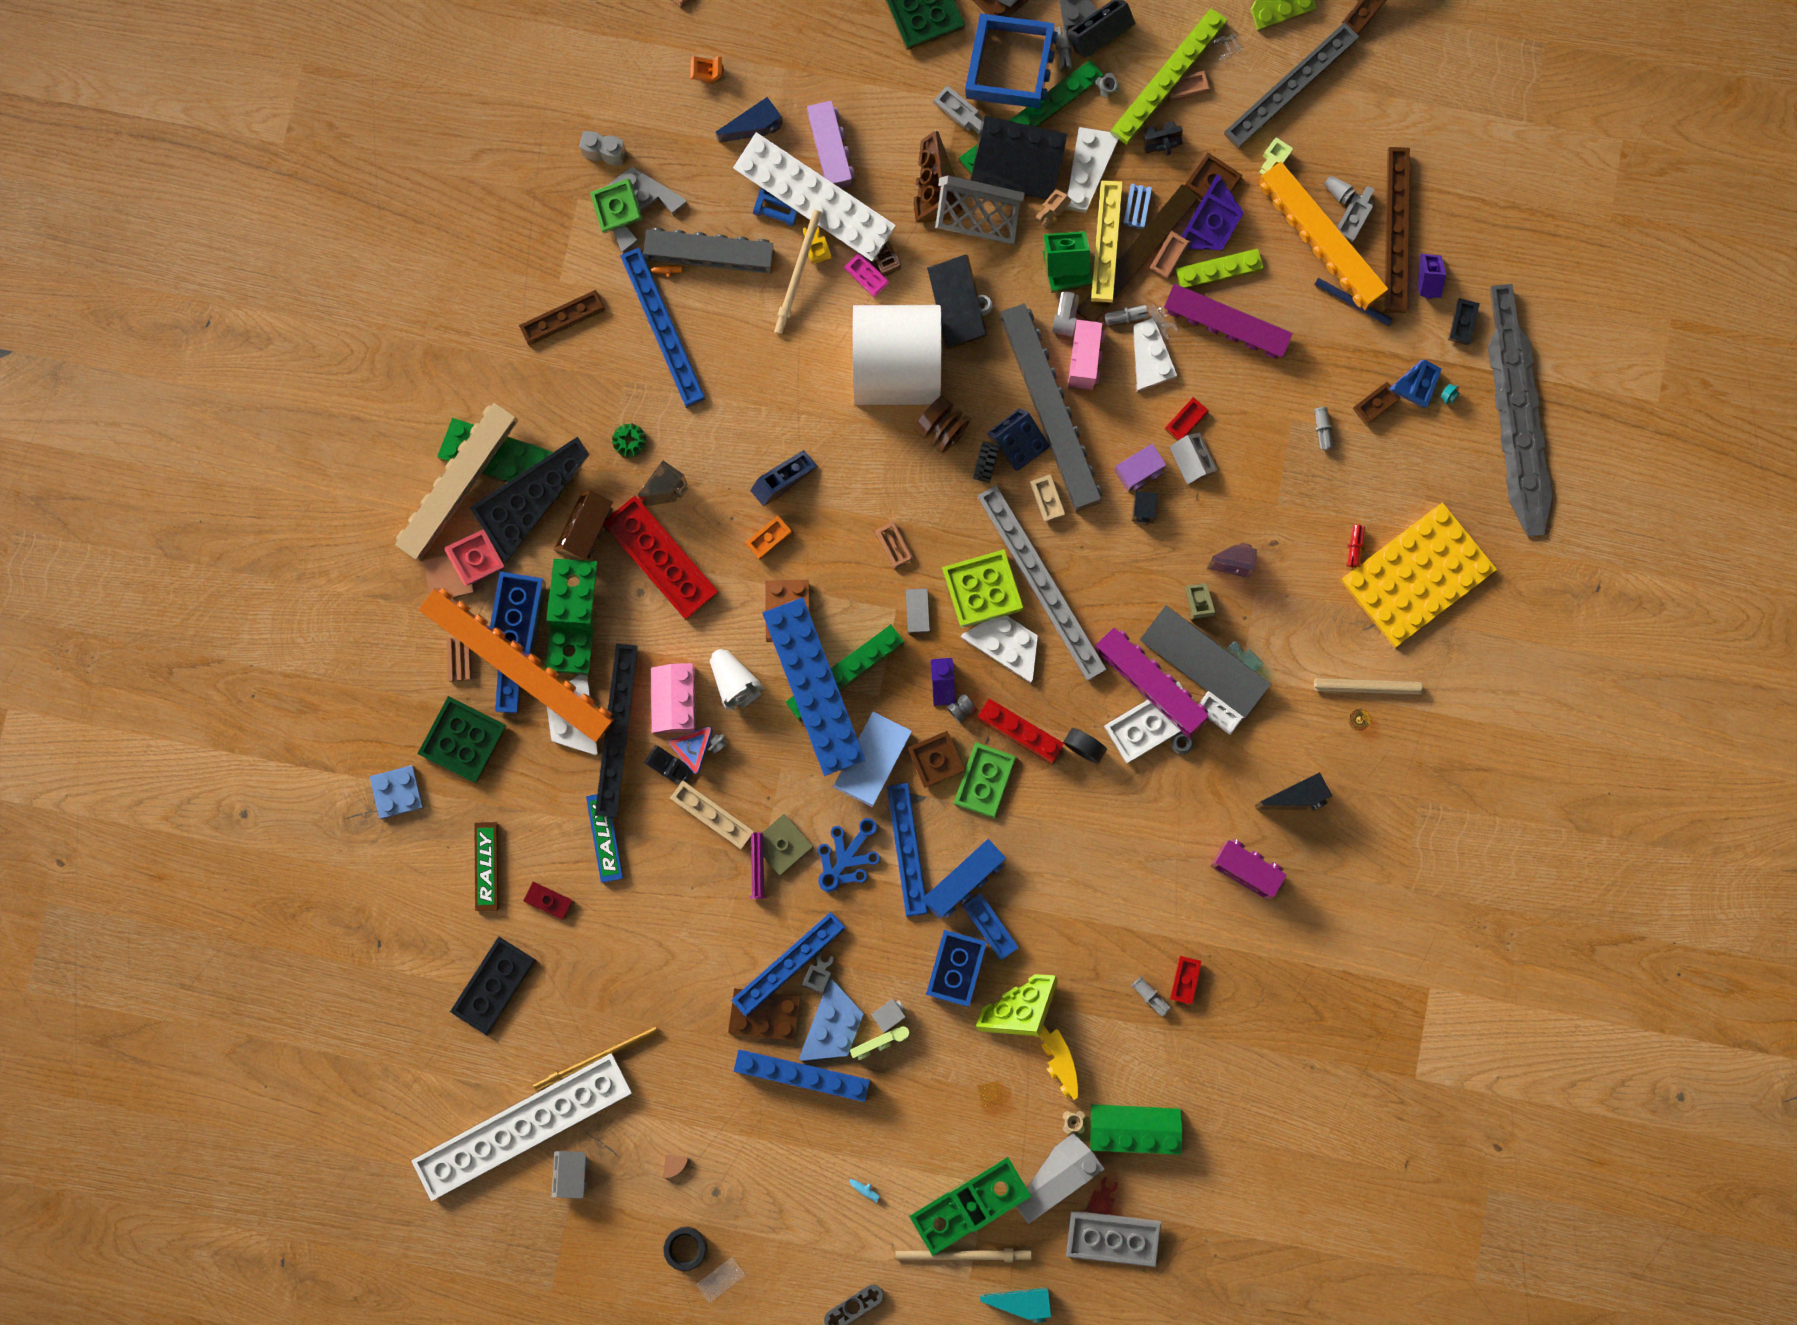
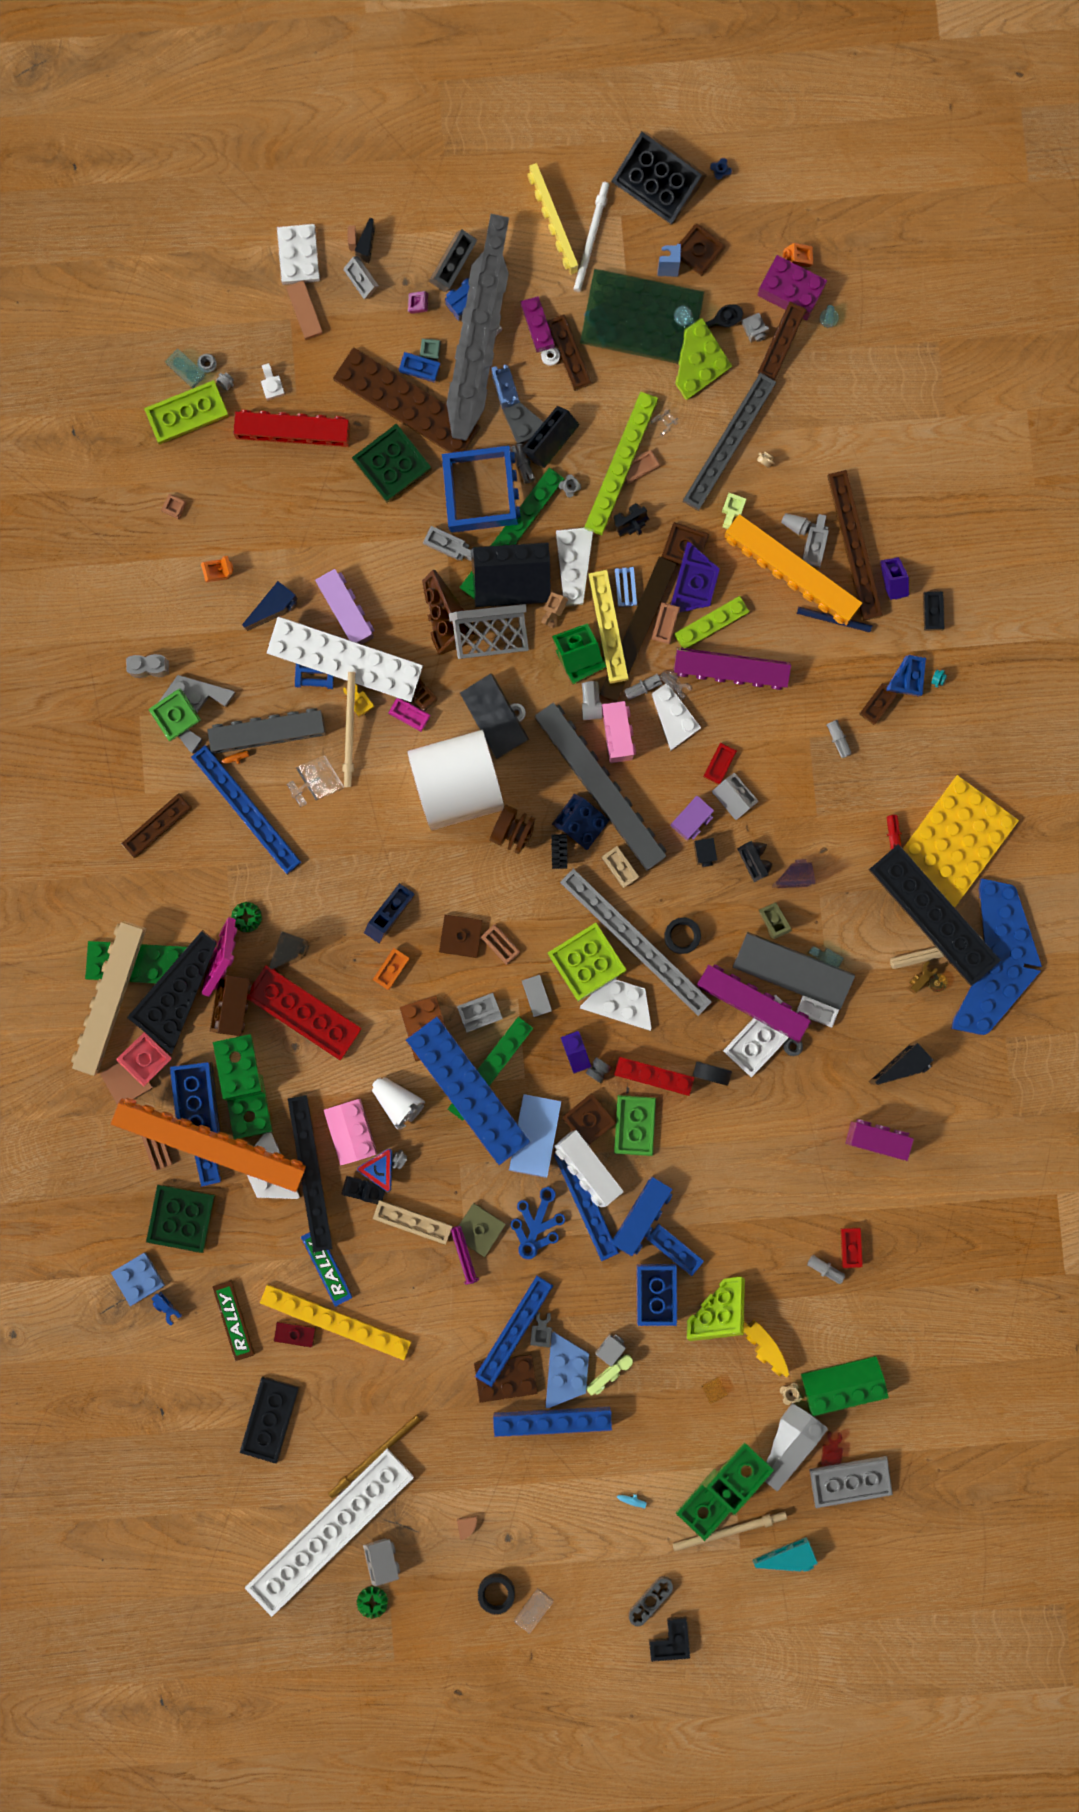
camera: 15 degrees left, 5 degrees up
flat silver plate [1488,284,1552,537] -> none
none -> blue plate [151,1291,182,1325]
none -> dark pink plate [202,917,237,996]
none -> yellow plate [260,1284,411,1361]
none -> clear plate [286,755,344,807]
none -> green gear [356,1586,388,1619]
none -> reddish brown plate [439,915,483,958]
none -> light grey plate [457,993,503,1032]
none -> white brick [554,1130,624,1207]
none -> black tyre [664,917,701,954]
none -> black tile [737,841,772,882]
none -> tan plate [757,451,775,468]
none -> black plate [868,844,1001,986]
none -> pearl gold plate [908,961,938,993]
none -> blue wing [951,879,1042,1035]

